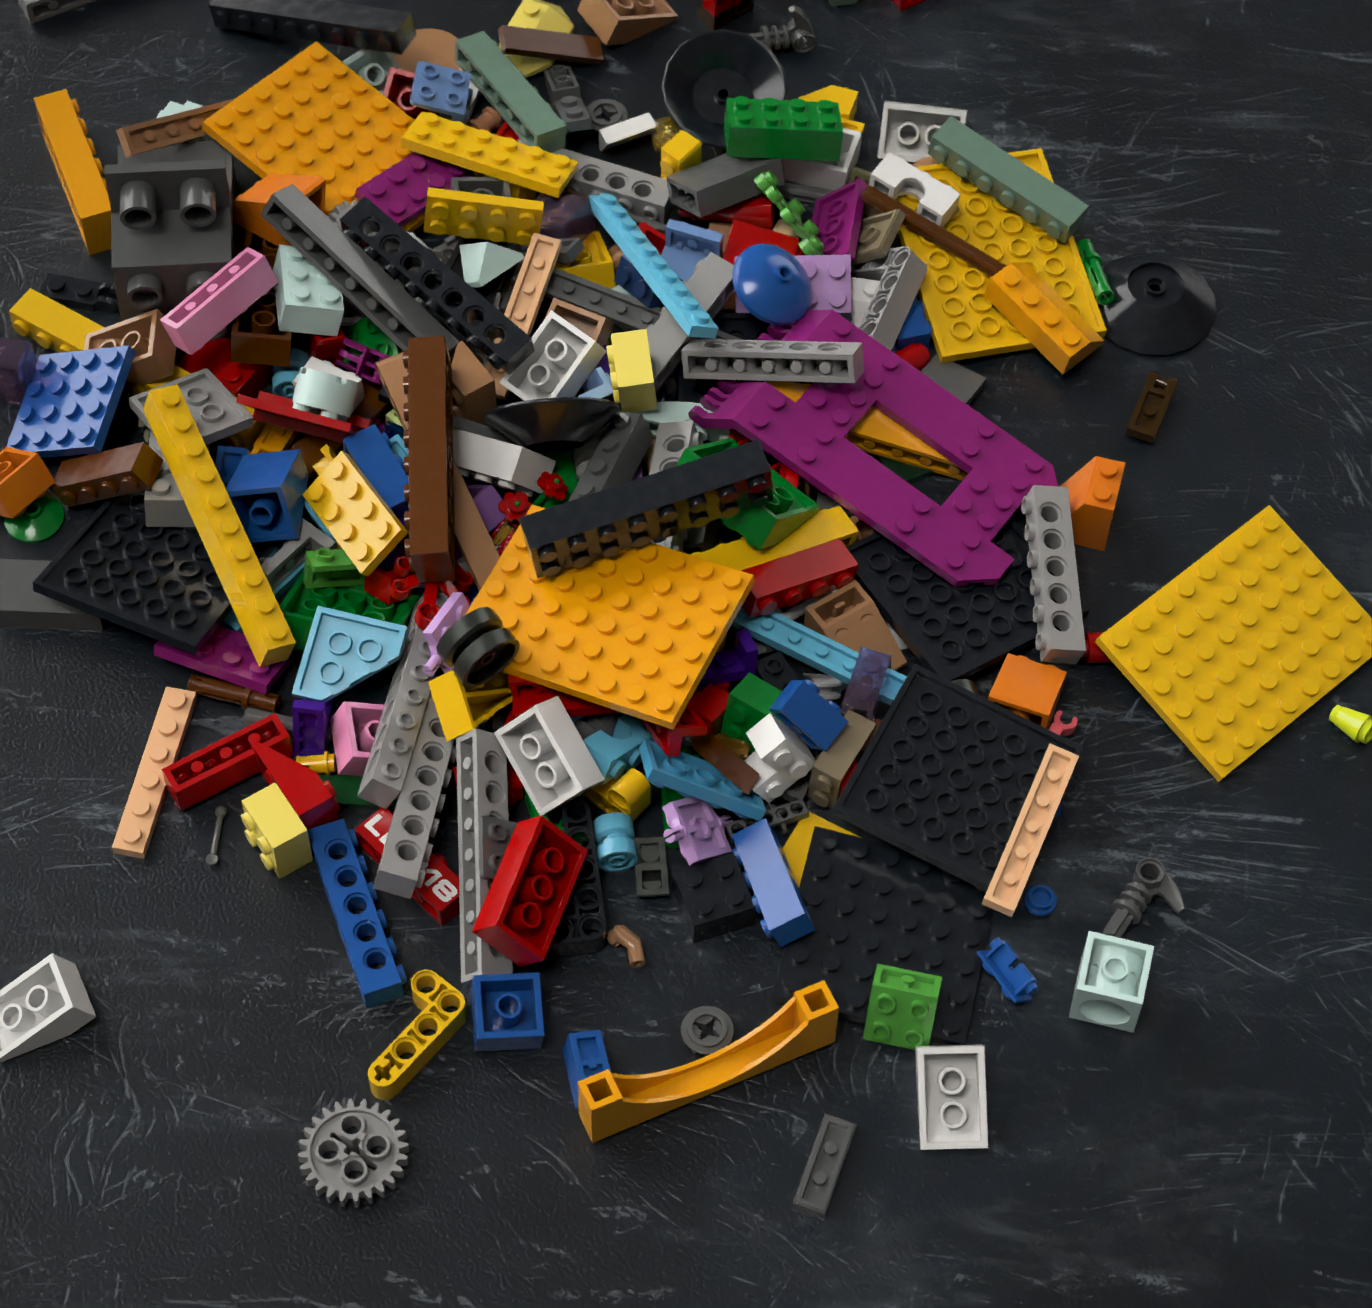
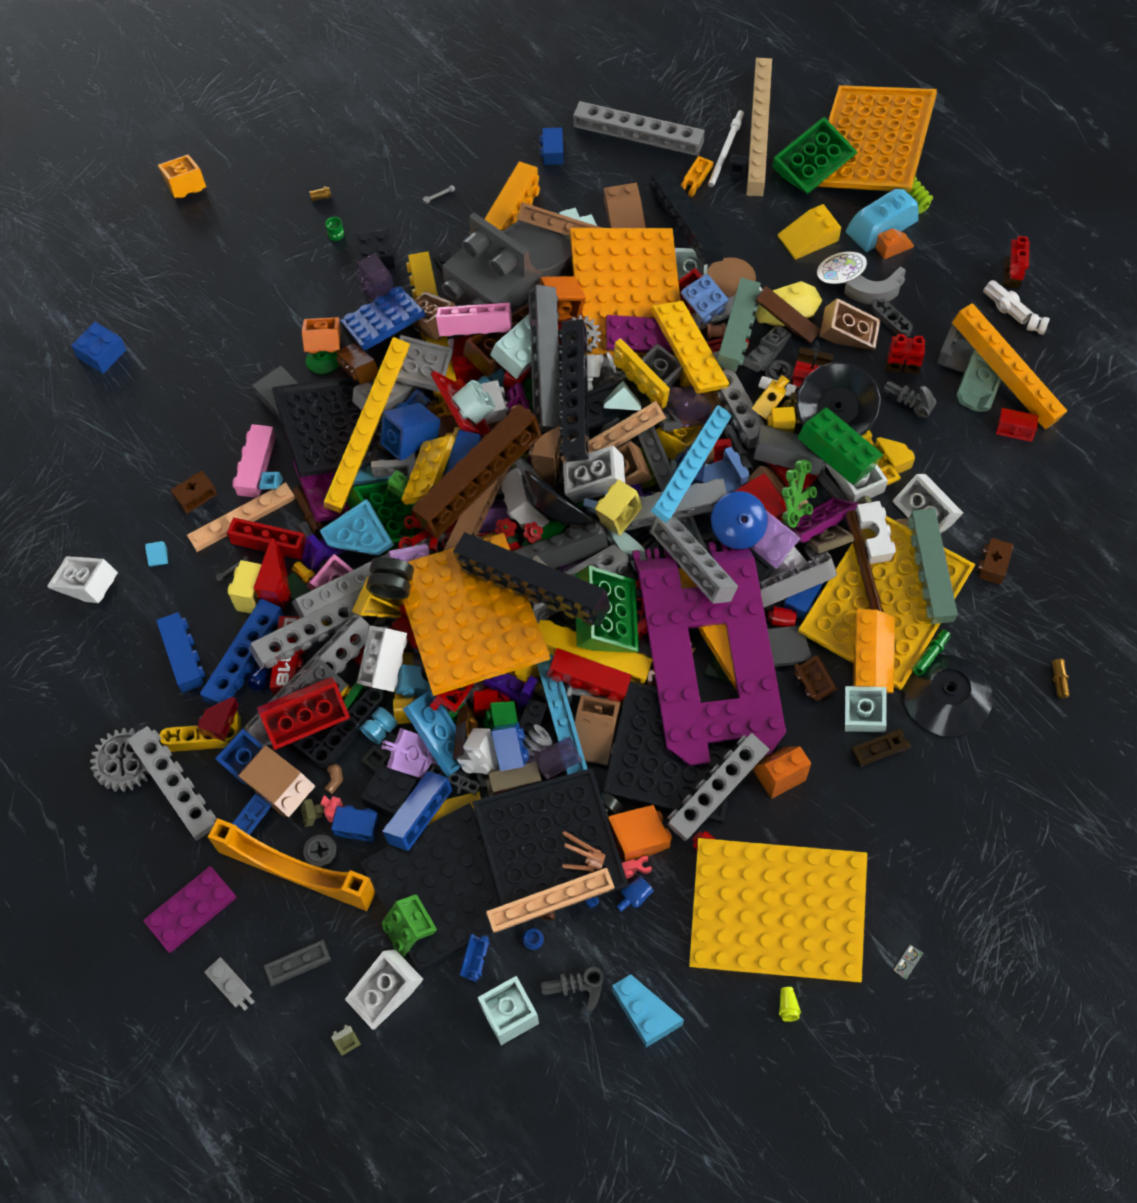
camera: 50 degrees right, 5 degrees up
none -> light grey brick [127,726,217,841]
none -> magenta plate [143,866,237,953]
none -> medium azure slope [145,541,168,567]
none -> blue brick [156,612,206,693]
none -> reddish brown brick [171,470,218,514]
none -> dark red slope [197,697,239,741]
none -> light grey hinge [204,957,254,1011]
none -> bright pink brick [233,424,276,498]
none -> medium nougat slope [238,745,315,817]
none -> clear blue cone [247,666,272,691]
none -> medium azure slope [259,472,283,489]
none -> olive tile [300,799,324,827]
none -> coral plate [320,796,343,823]
none -> blue brick [331,805,380,843]
none -> olive tile [331,1025,361,1056]
none -> blue brick [540,127,564,165]
none -> nougat plant [562,831,606,873]
none -> medium nougat slope [604,183,646,228]
none -> medium azure wedge [612,975,684,1047]
none -> blue piece [616,875,654,912]
none -> yellow torso [751,375,790,419]
none -> hips [791,347,834,393]
none -> reddish brown bracket [794,655,838,701]
none -> light aqua brick [845,686,886,732]
none -> reddish brown brick [977,538,1014,585]
none -> pearl gold axle [1051,659,1069,699]

